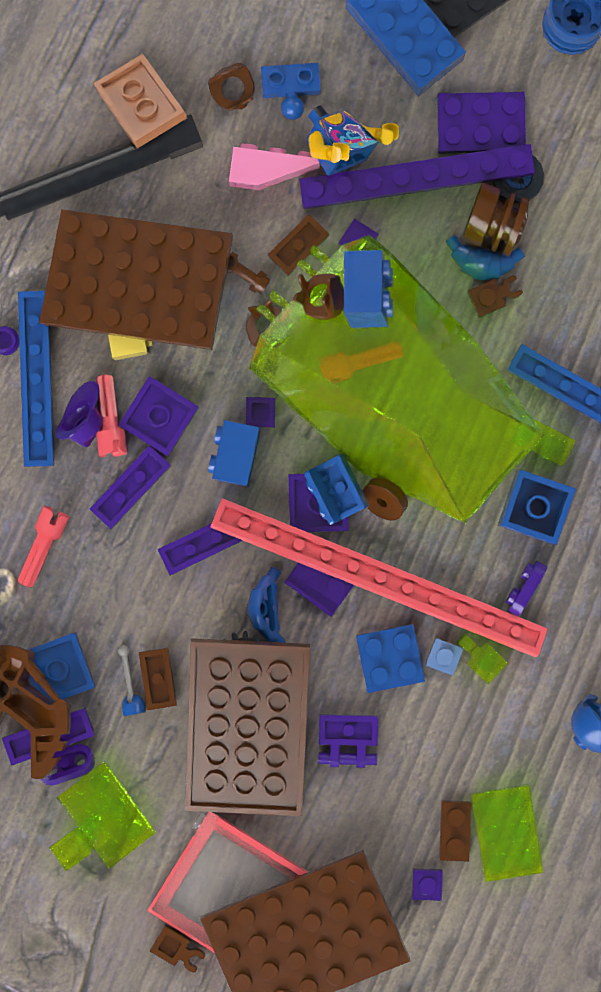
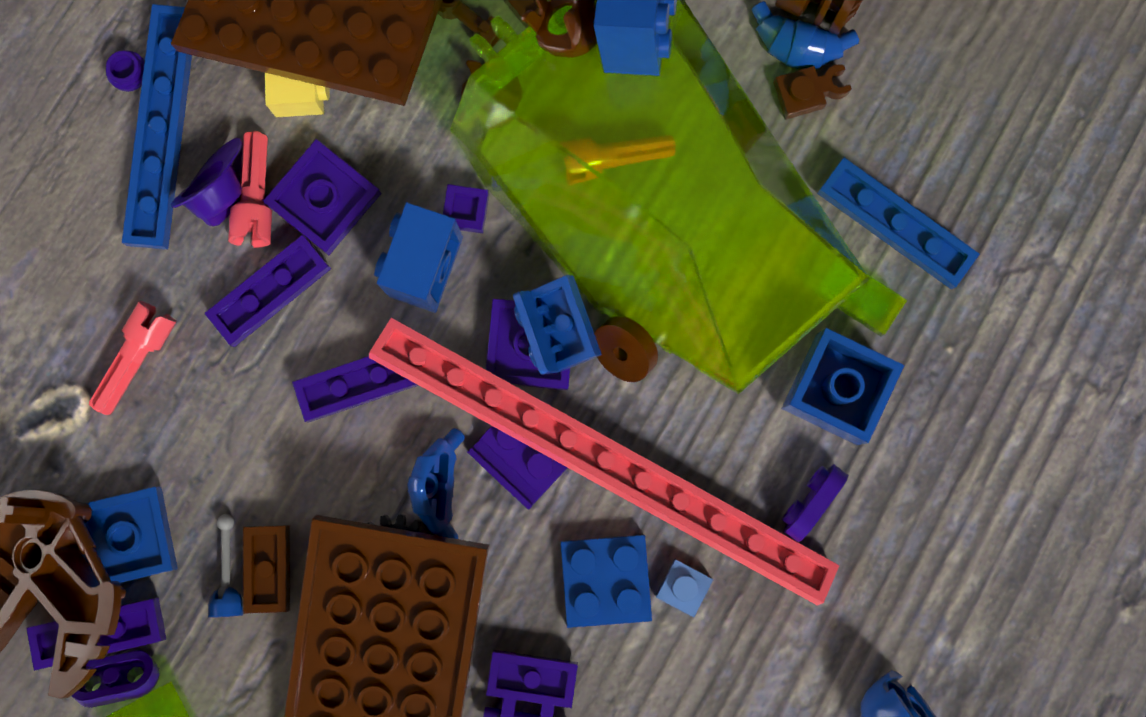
camera: 10 degrees right, 5 degrees down
clear neon green plate [457,634,508,684] -> none

